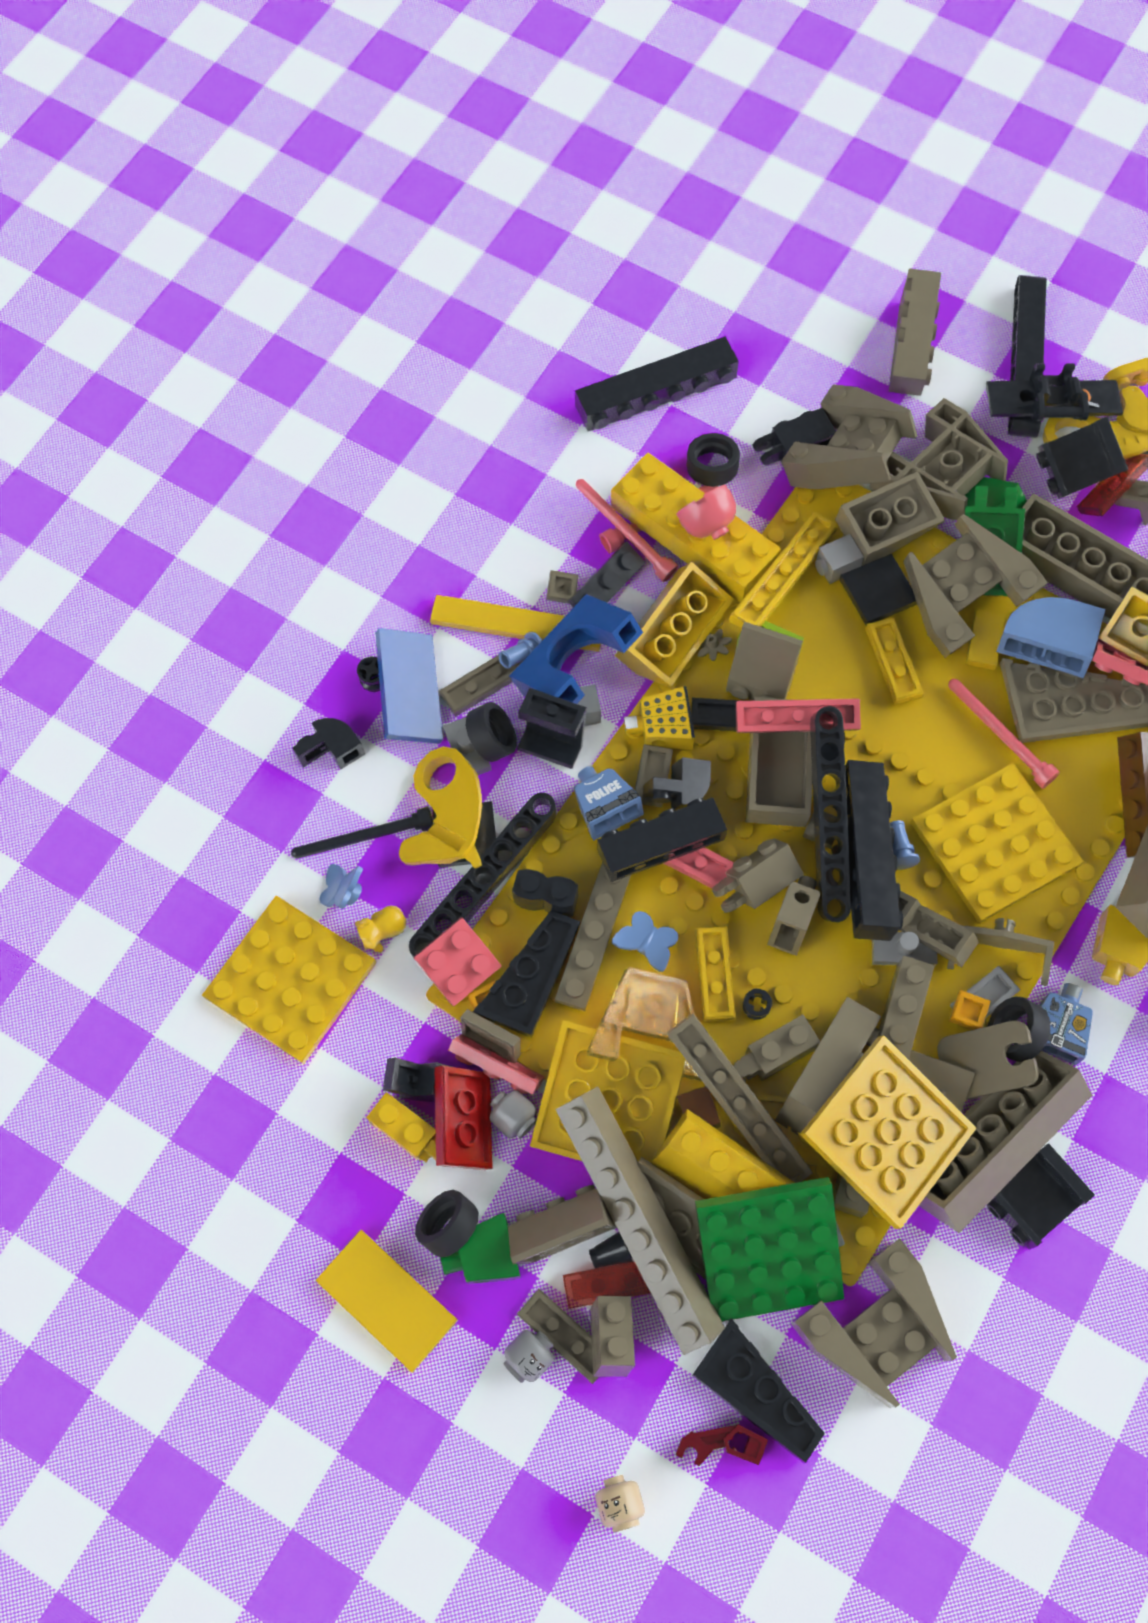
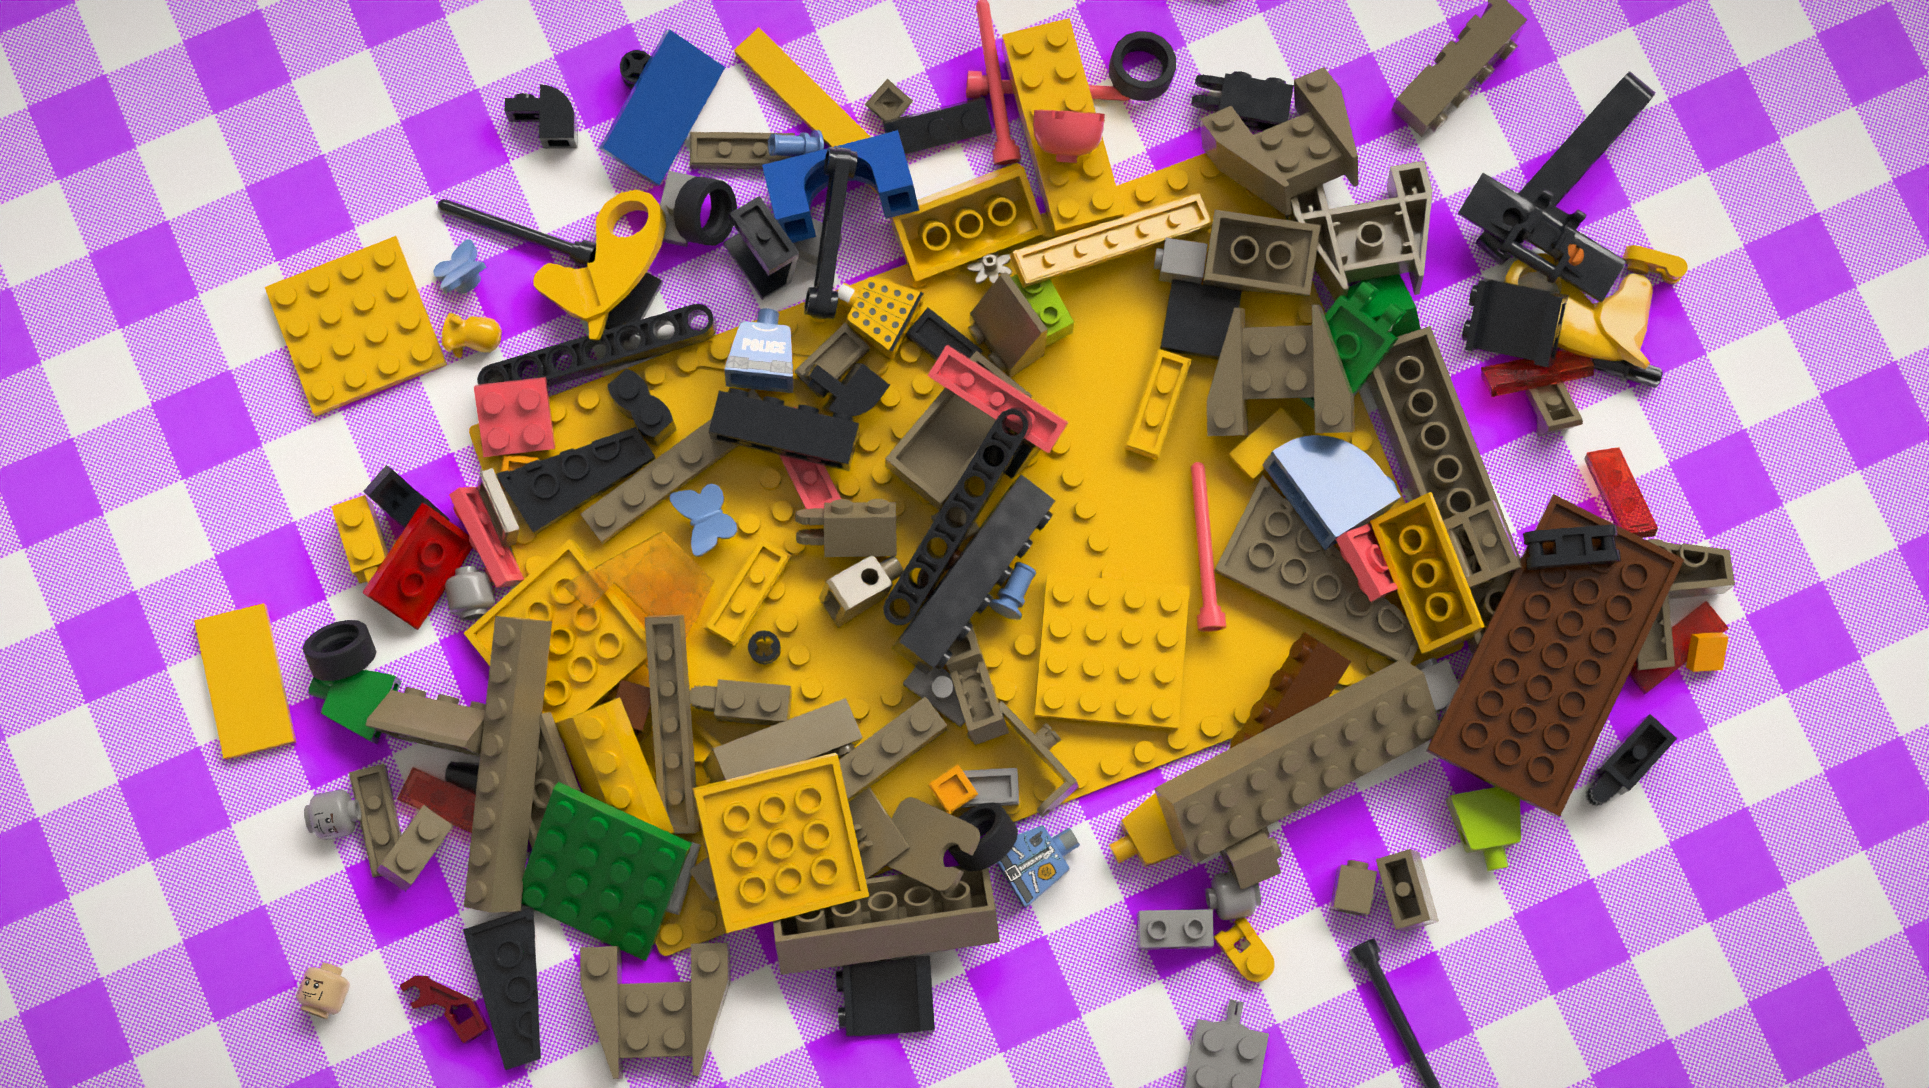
camera: 30 degrees right, 10 degrees up
none -> black piece [804,147,858,320]

